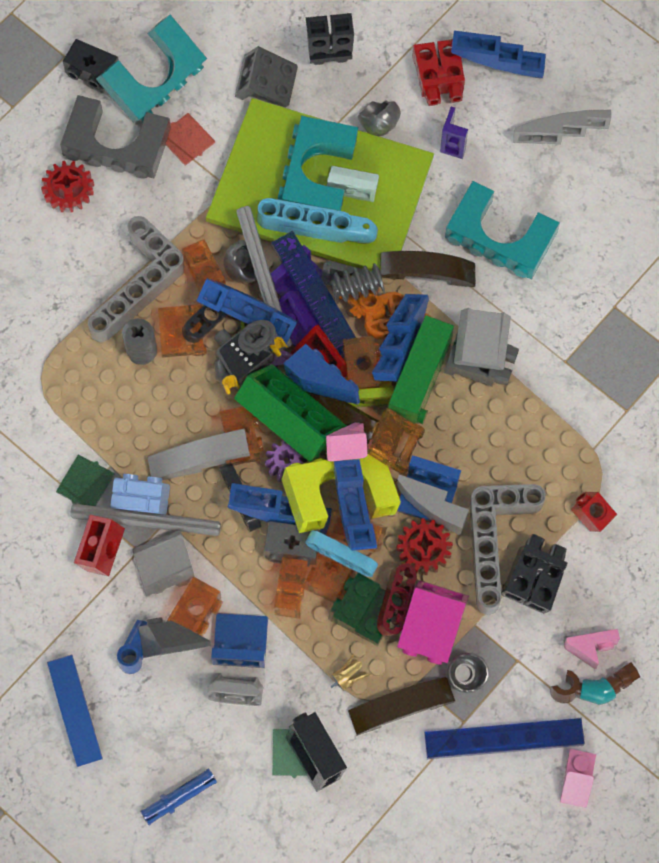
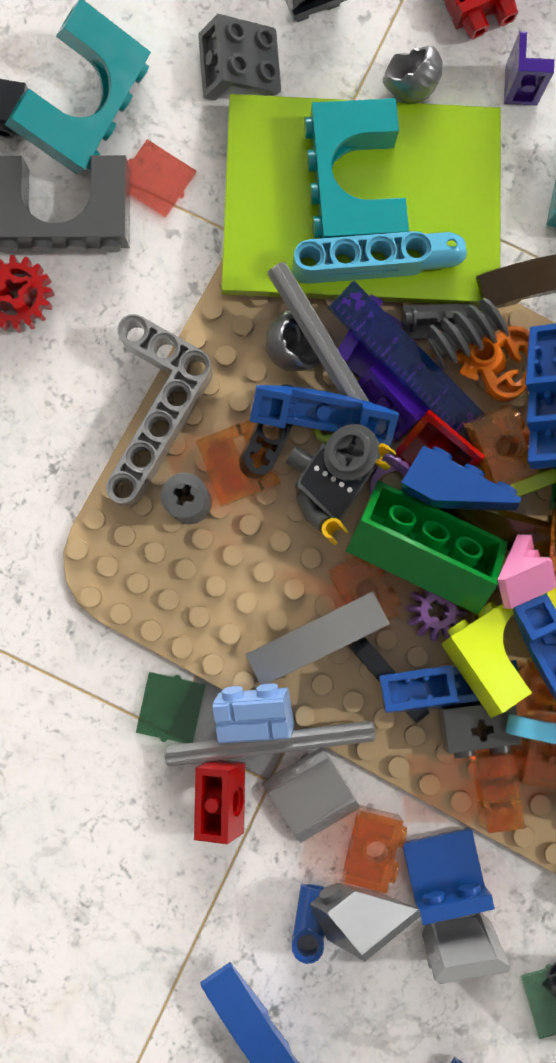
camera: 15 degrees left, 15 degrees up
clear orange brick [182,239,226,292] -> none
light aqua panel [327,166,379,202] -> none

